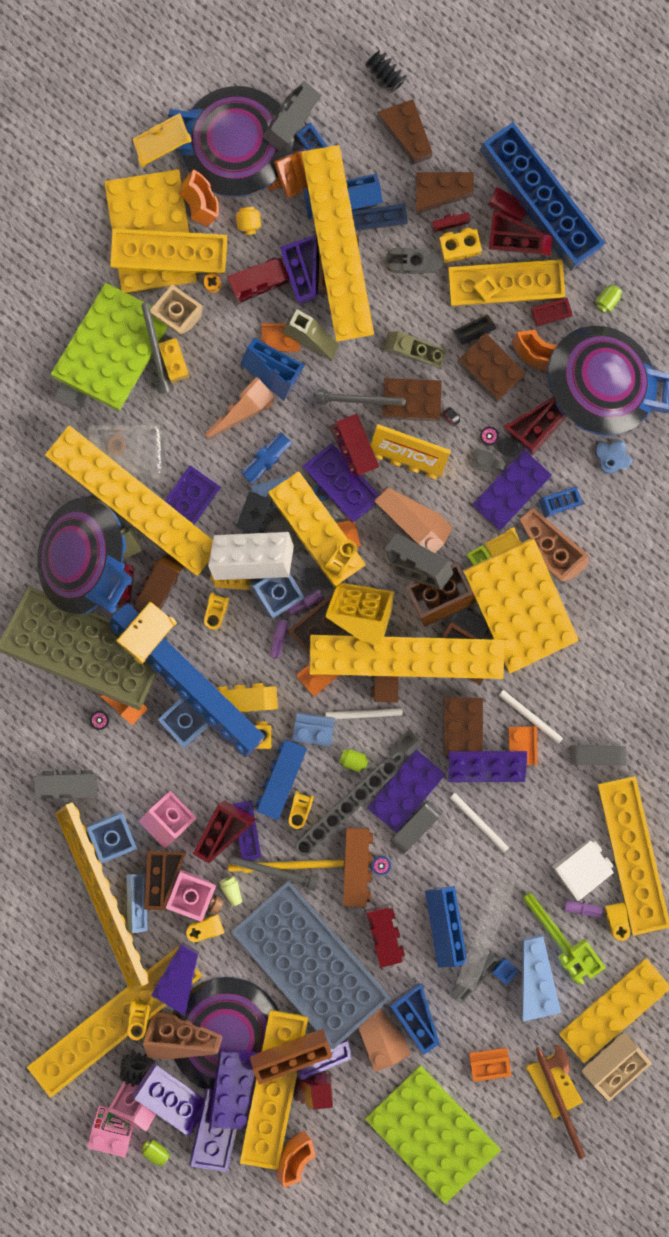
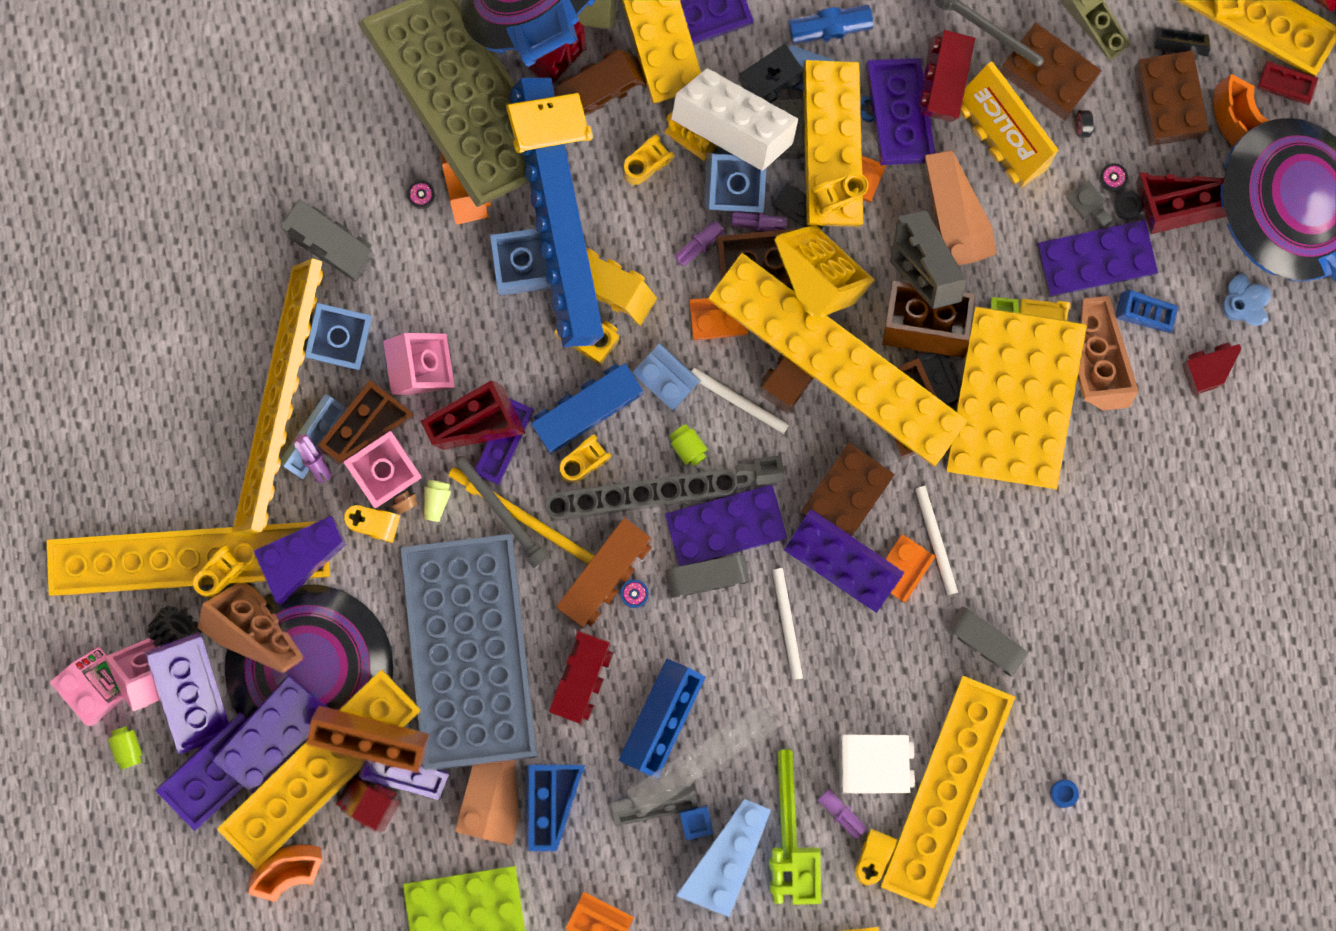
camera: 30 degrees right, 5 degrees down
none -> medium lavender axle [294,434,332,483]
none -> dark red slope [1182,342,1241,396]

